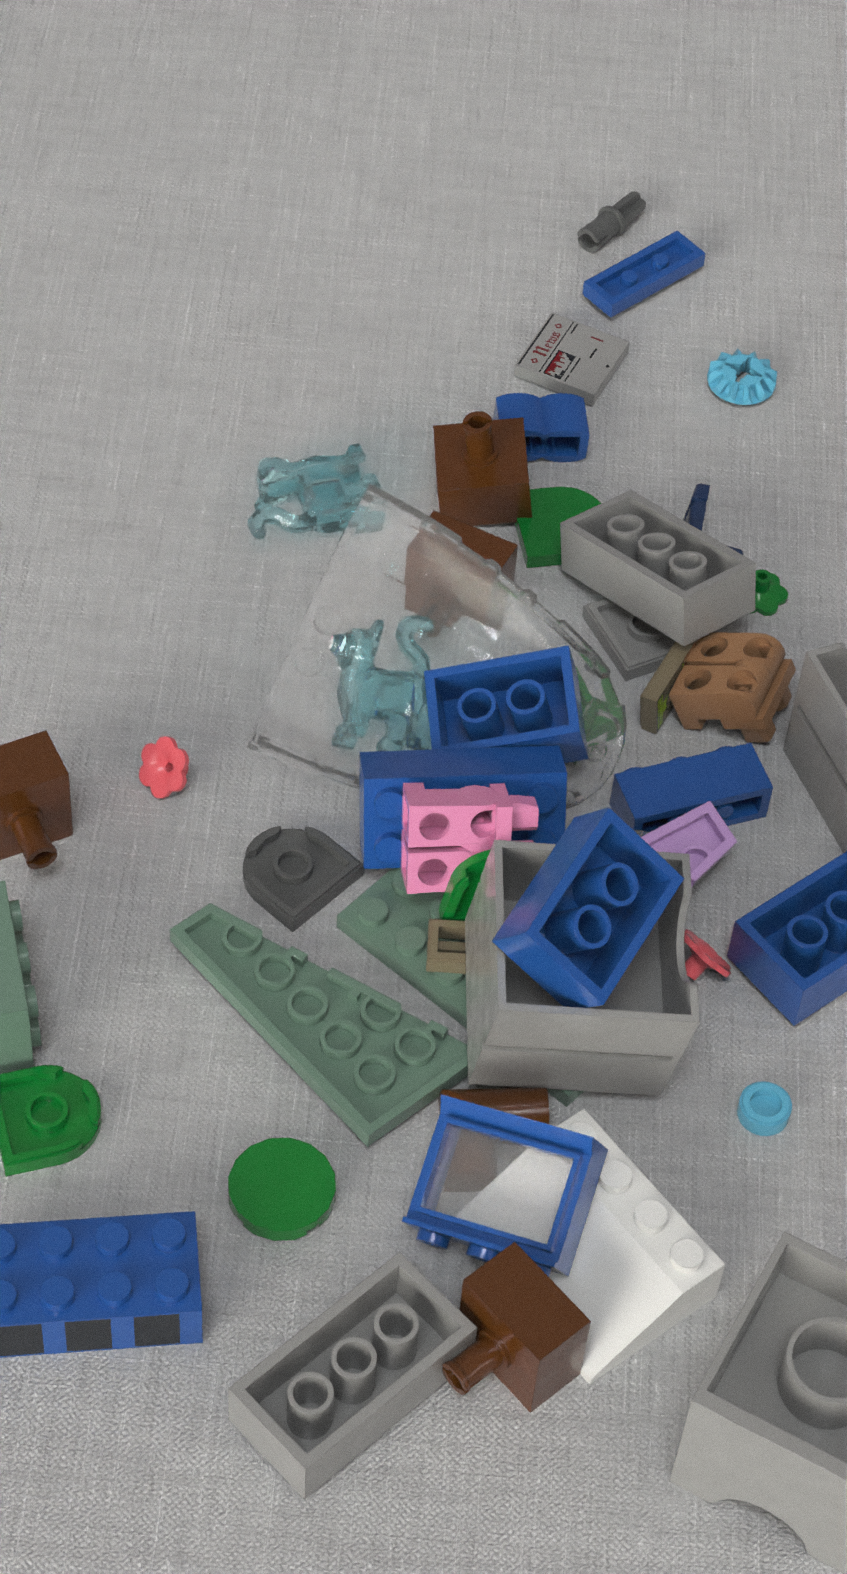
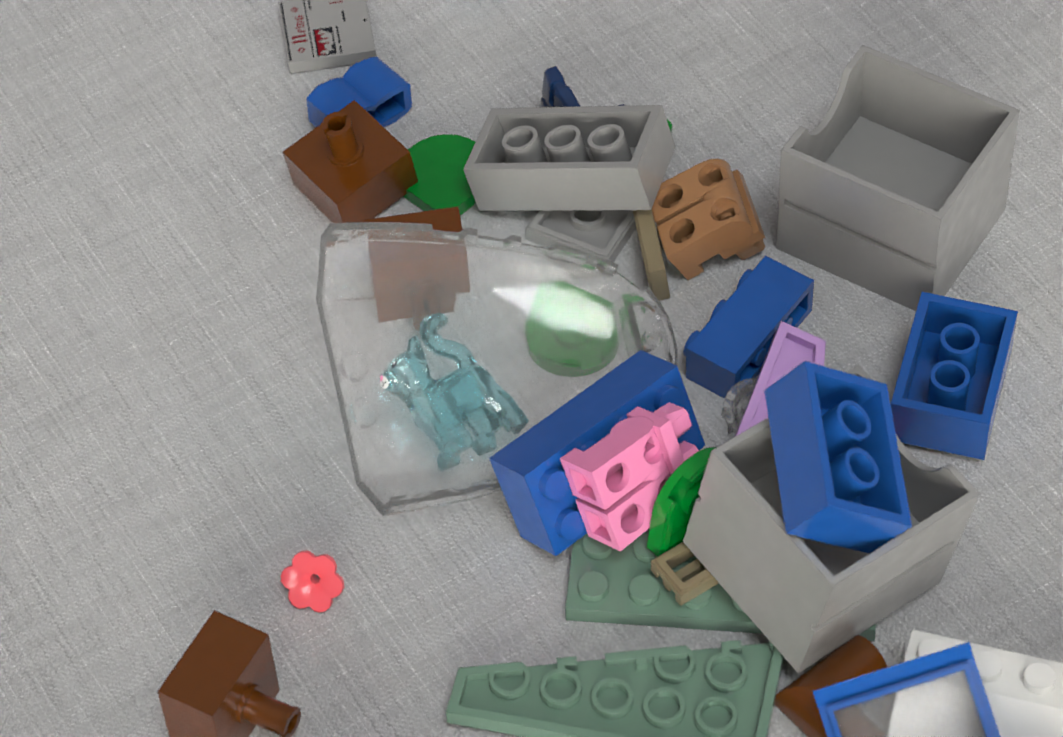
camera: 30 degrees left, 0 degrees up
dark grey tile [243,826,364,932] -> none
clear light blue animal [247,443,386,540] -> none
blue brick [424,645,589,763] -> none
medium azure tile [737,1081,792,1136] -> none

